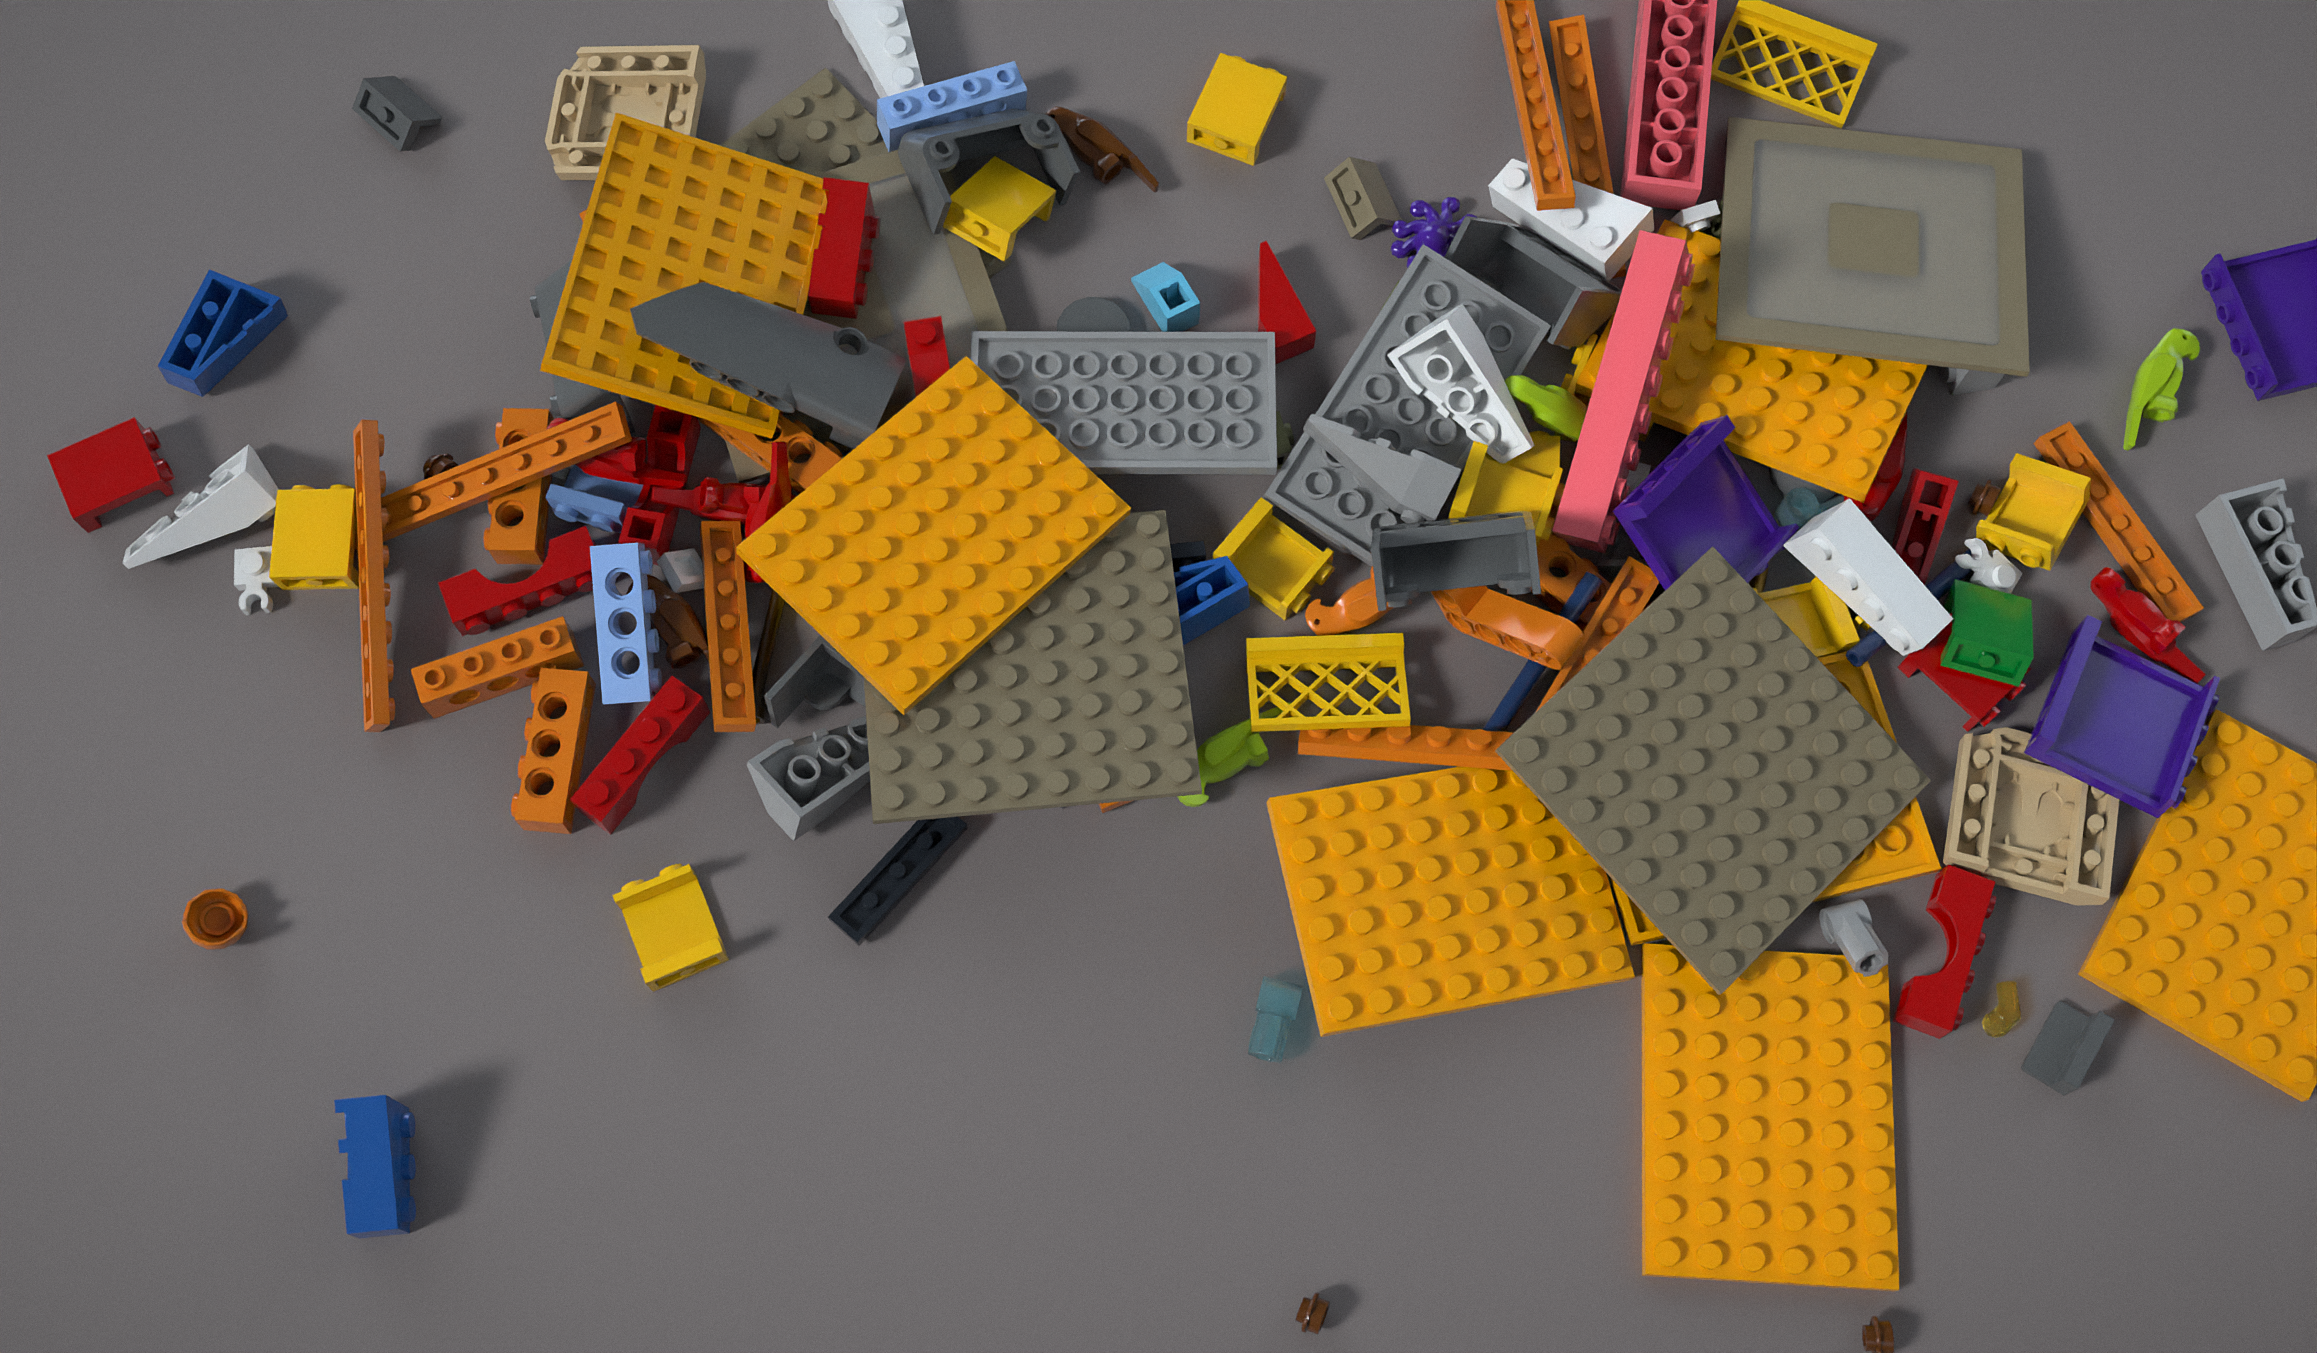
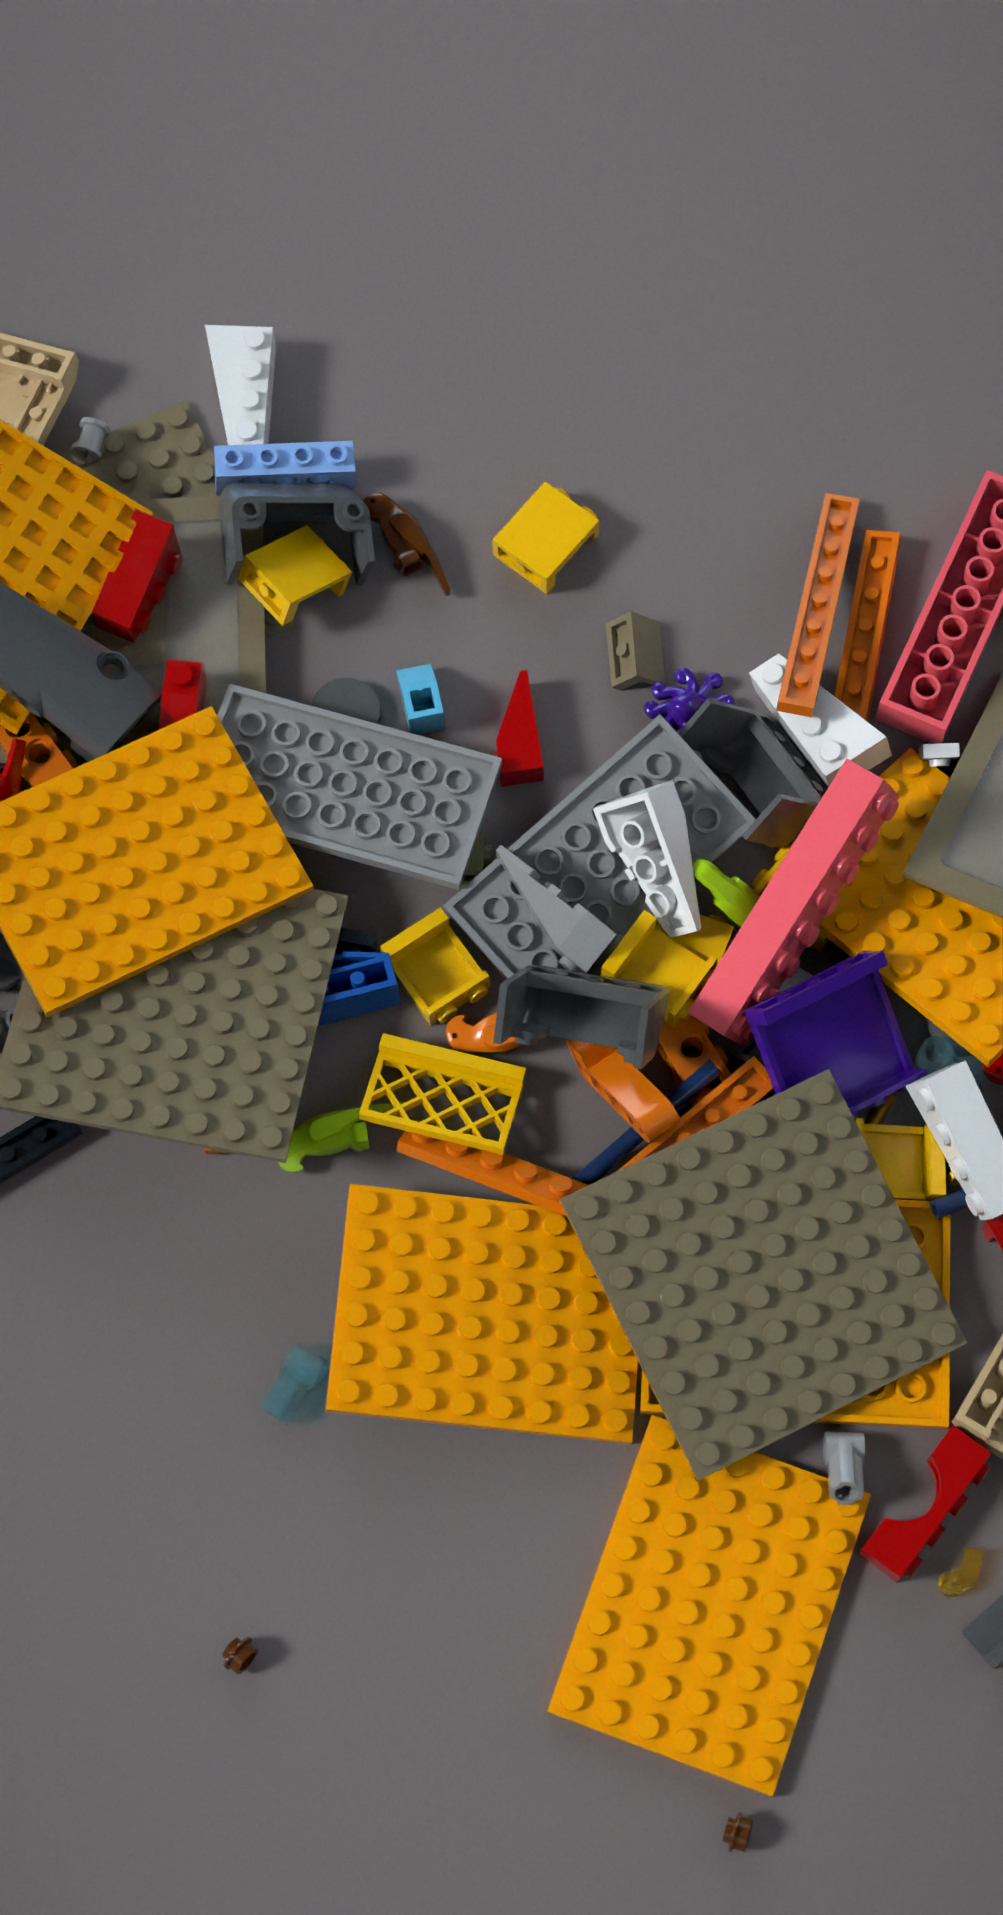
camera: 20 degrees right, 0 degrees up
none -> light grey bush [70,417,110,463]

